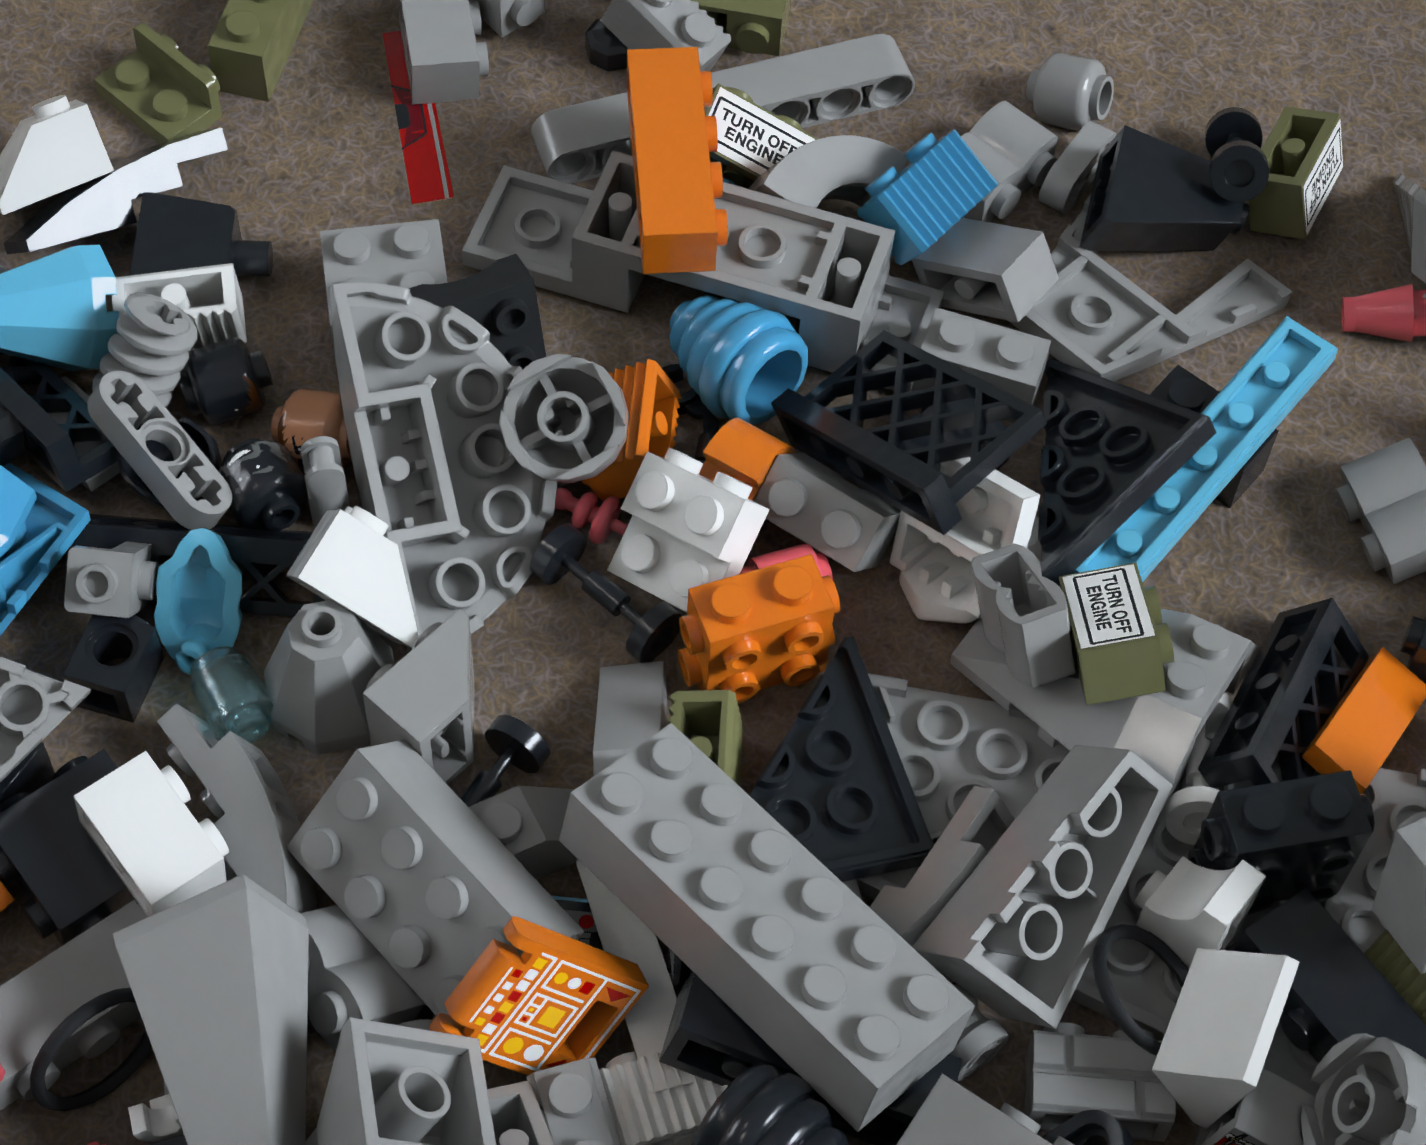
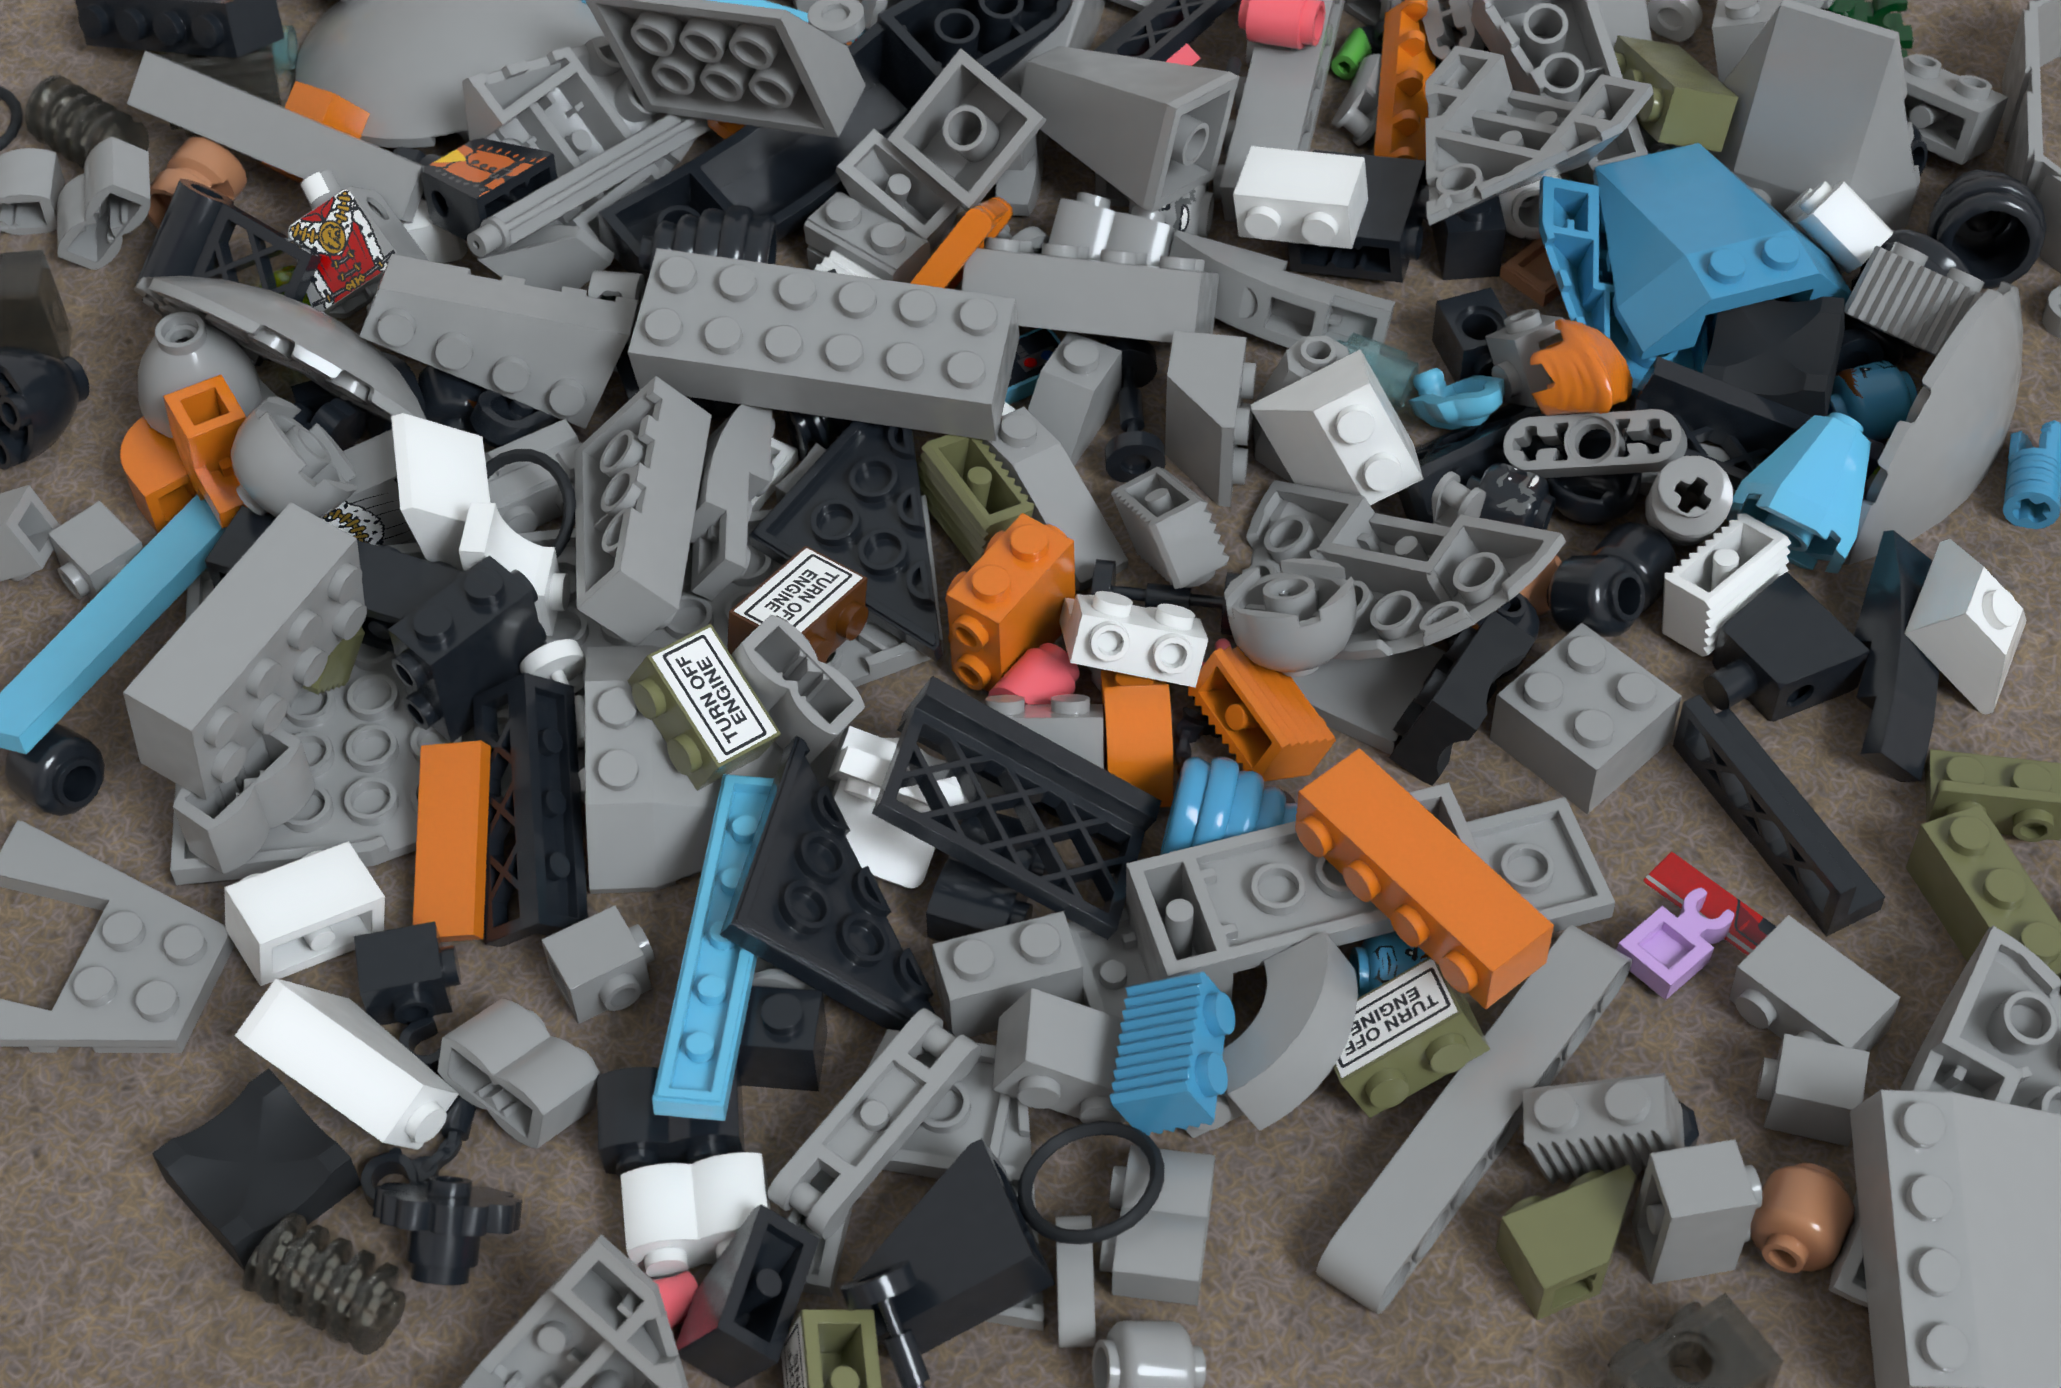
camera: 150 degrees right, 5 degrees down
none -> light grey brick [542,905,655,1024]
none -> black brick [597,1063,745,1178]
none -> white brick [620,1152,771,1280]
none -> black slope [676,1204,820,1388]
none -> brick [727,546,869,663]
none -> light grey plate [767,1008,982,1239]
none -> black tyre [1017,1121,1165,1245]
none -> light grey brick [1111,466,1230,589]
none -> orange hair [1530,319,1633,416]
none -> black head [1546,555,1645,637]
none -> lavender plate [1616,887,1735,1000]
none -> black fence [1673,694,1885,937]

